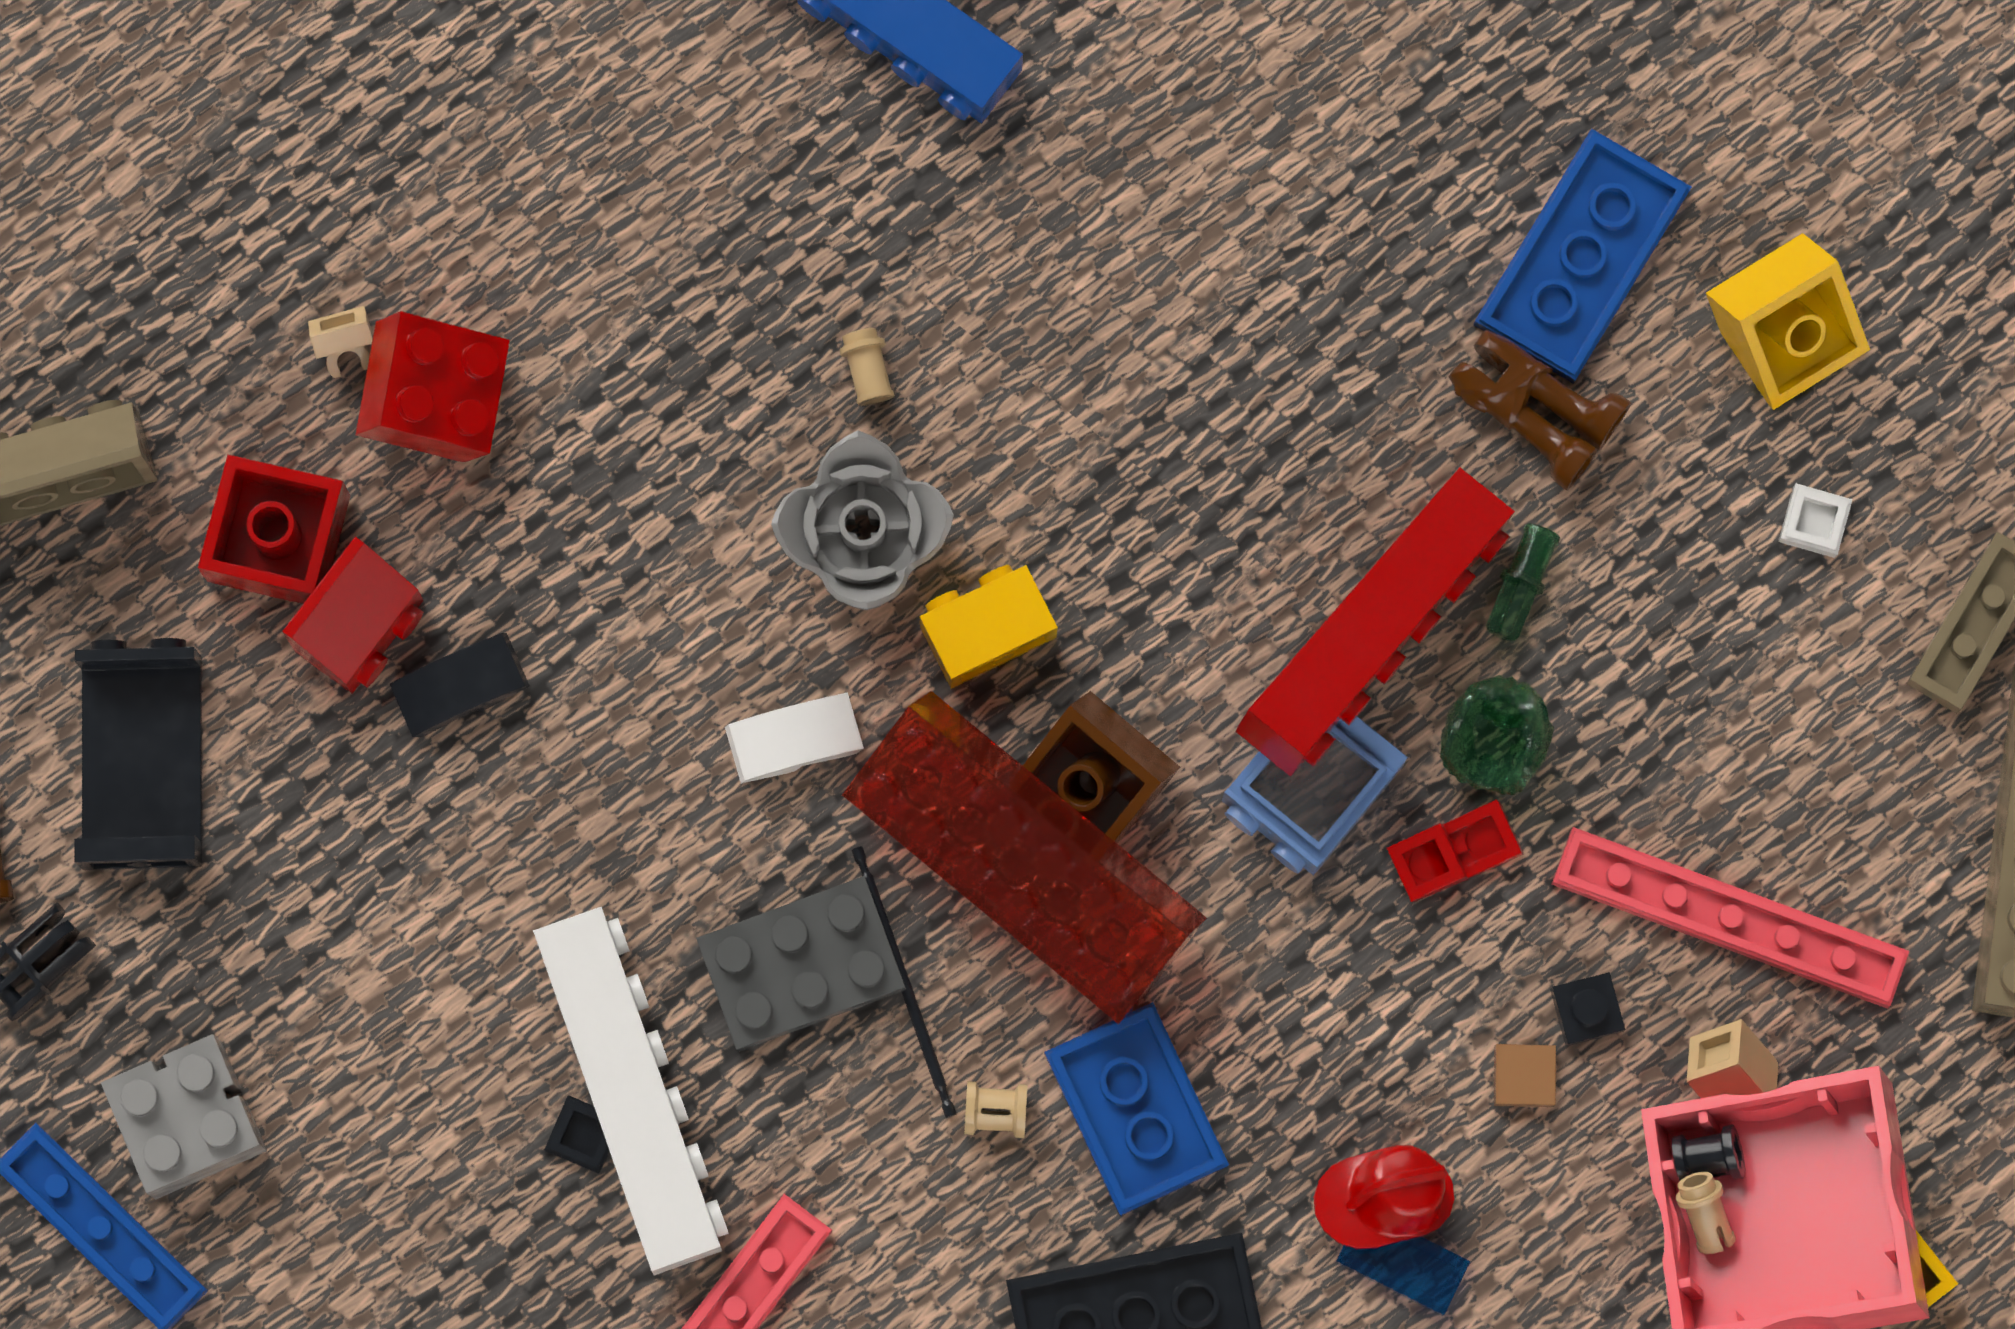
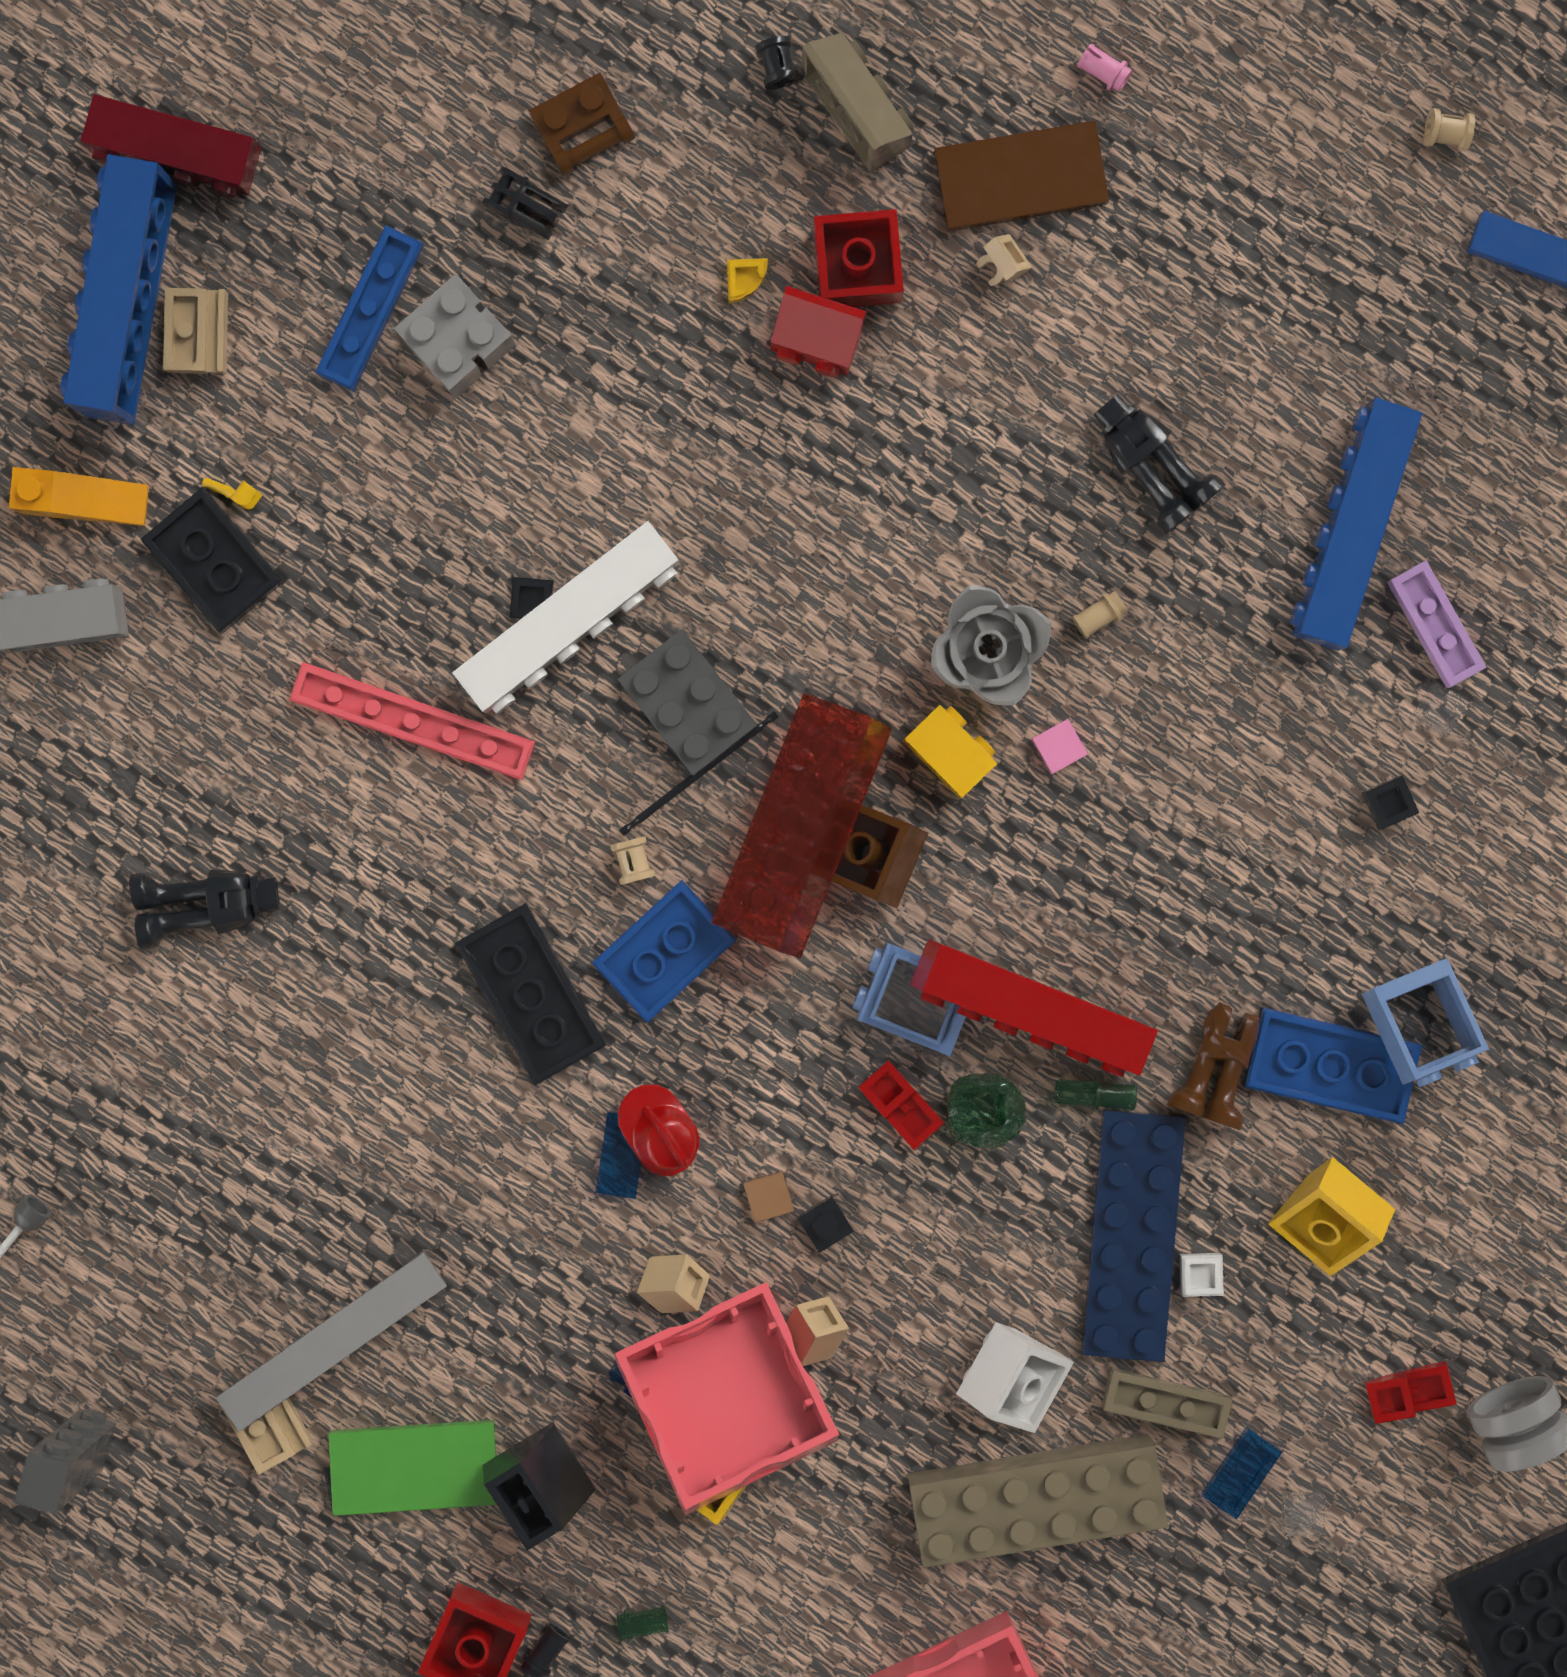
camera: 75 degrees right, 10 degrees up
black panel [74,638,202,870] -> none
red brick [355,311,510,462] -> none
black slope [390,633,530,737] -> none
white slope [725,692,864,783] -> none
coral tile [1552,827,1909,1009] -> none
black bush [1672,1125,1745,1181] -> none
tan pin [1676,1172,1736,1254] -> none
none -> tan panel [637,1254,710,1313]
none -> yellow tile [727,258,768,303]
none -> reddish brown tile [934,121,1109,232]
none -> white slope [956,1322,1074,1433]
none -> bright pink tile [1031,719,1088,774]
none -> bright pink pin [1077,43,1133,92]
none -> dark blue plate [1081,1109,1186,1362]
none -> black piece [1093,395,1226,535]
none -> black plate [1362,775,1419,830]
none -> medium blue window [1362,958,1489,1087]

